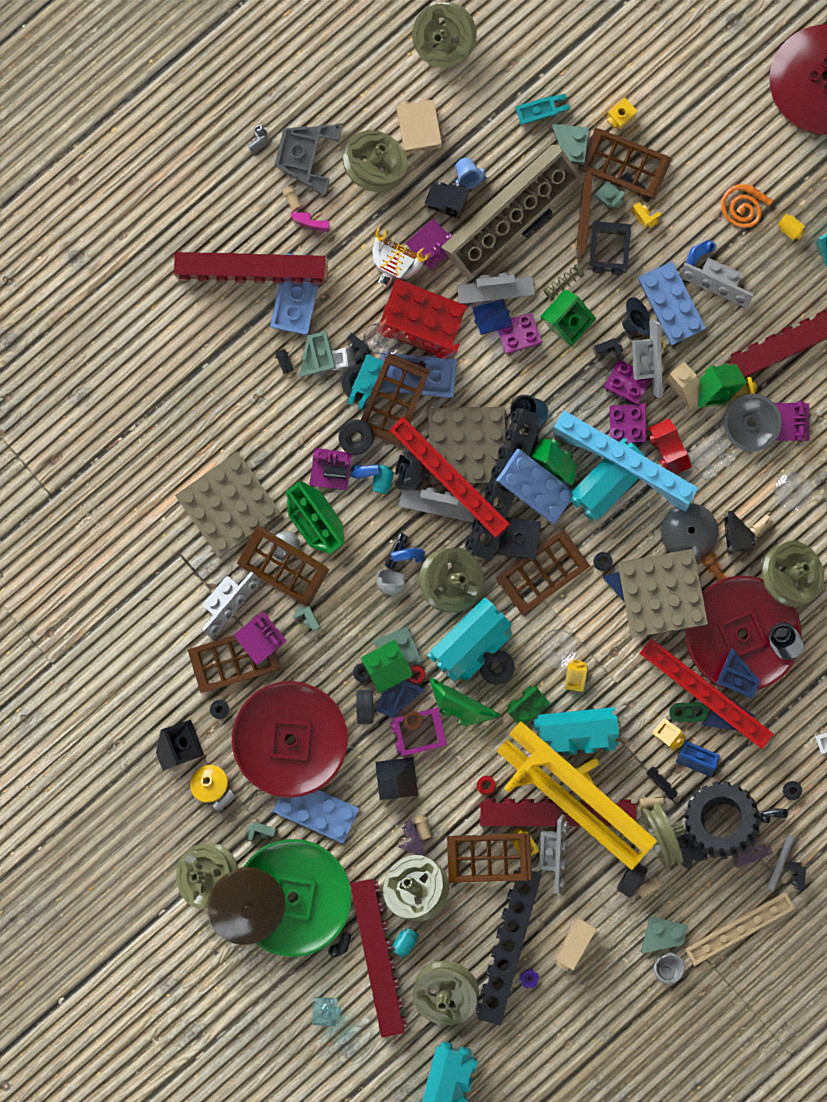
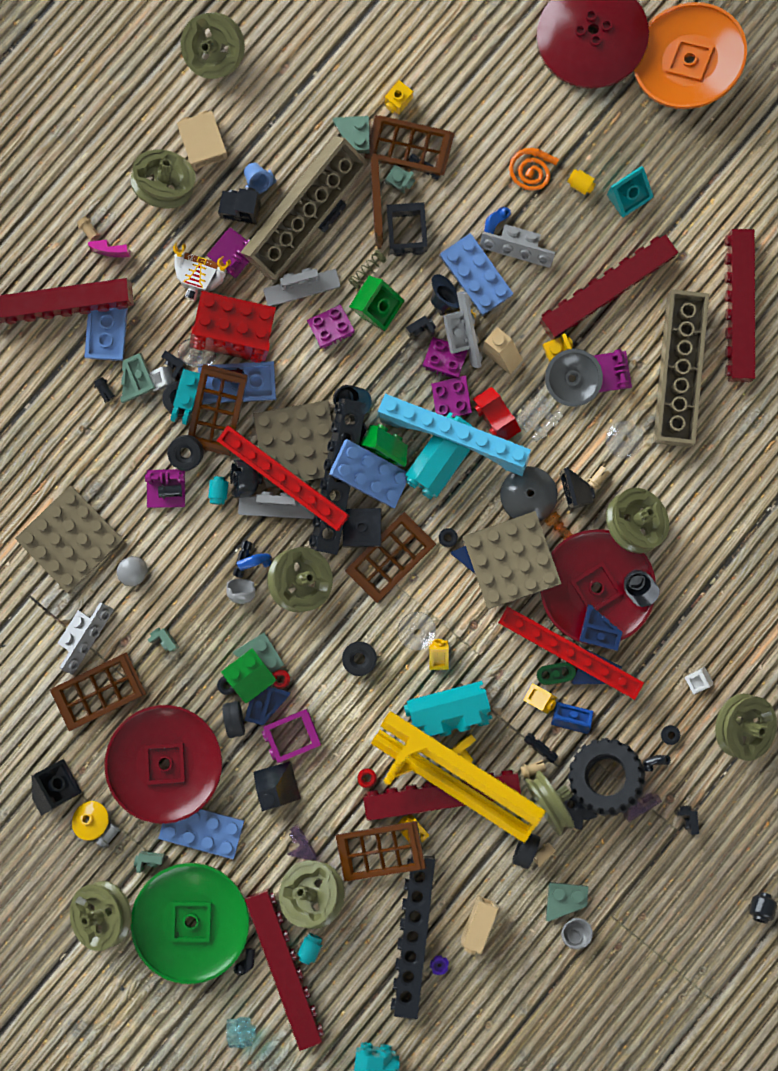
camera: 10 degrees left, 0 degrees up
dark brown dish [207,867,286,945] -> none
black plate [210,700,229,719] -> none
magenta hinge [234,611,287,665] -> none
reddish brown piece [237,526,330,607] -> none
dark grey arm [247,124,267,153] -> none
dark grey wing [275,123,343,196] -> none
green wedge [286,480,345,554] -> none
blue arm [351,464,381,479] -> none
reddish brown tile [403,711,423,731] -> none
olive wheel [412,961,479,1025] -> none
tan pin [413,814,432,840] -> none
teal brick [427,597,512,682] -> none
green wedge [430,678,500,727] -> none
clear blue piece [472,299,512,335] -> none
green bracket [507,685,550,725] -> none
teal hinge [515,93,571,126] -> none
light grey bracket [539,815,569,894] -> none
yellow bracket [631,202,661,228] -> none
tan tile [684,892,795,966] -> none
green slope [698,364,747,408] -> none
light grey bar [766,835,795,892] -> none

